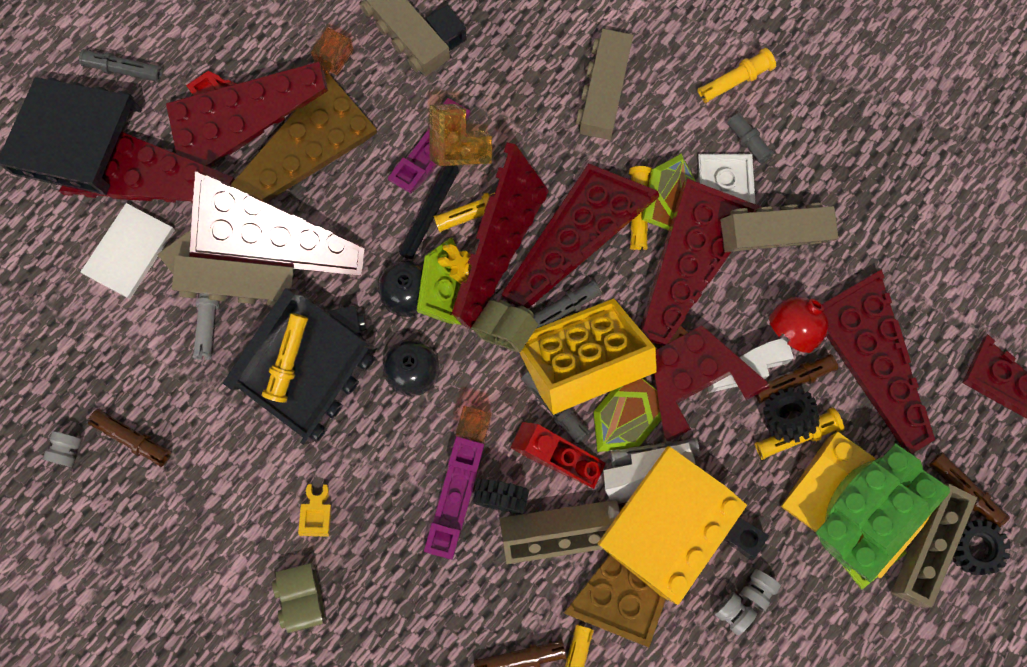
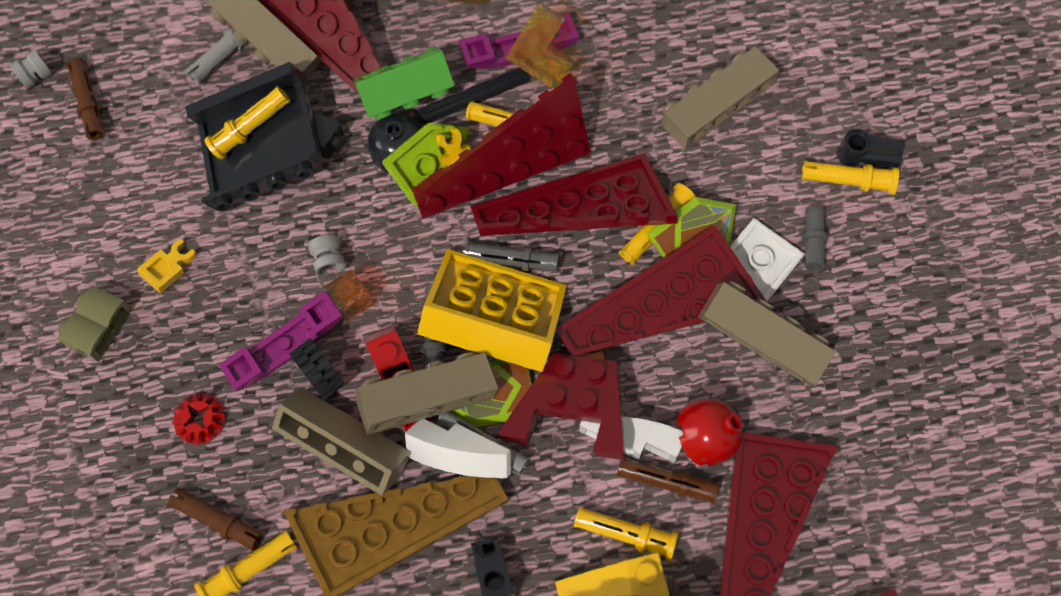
camera: 45 degrees right, 5 degrees down
black cylinder [383,339,440,397] -> none
olive brick [471,300,538,352] -> none
yellow slope [597,446,747,605] -> none
black tyre [763,388,820,443] -> none
none -> red gear [172,393,225,445]
none -> light grey wheel [308,235,346,277]
none -> bright green wedge [353,45,455,120]
none -> dark tan brick [355,352,498,435]
none -> black piece [836,129,904,167]

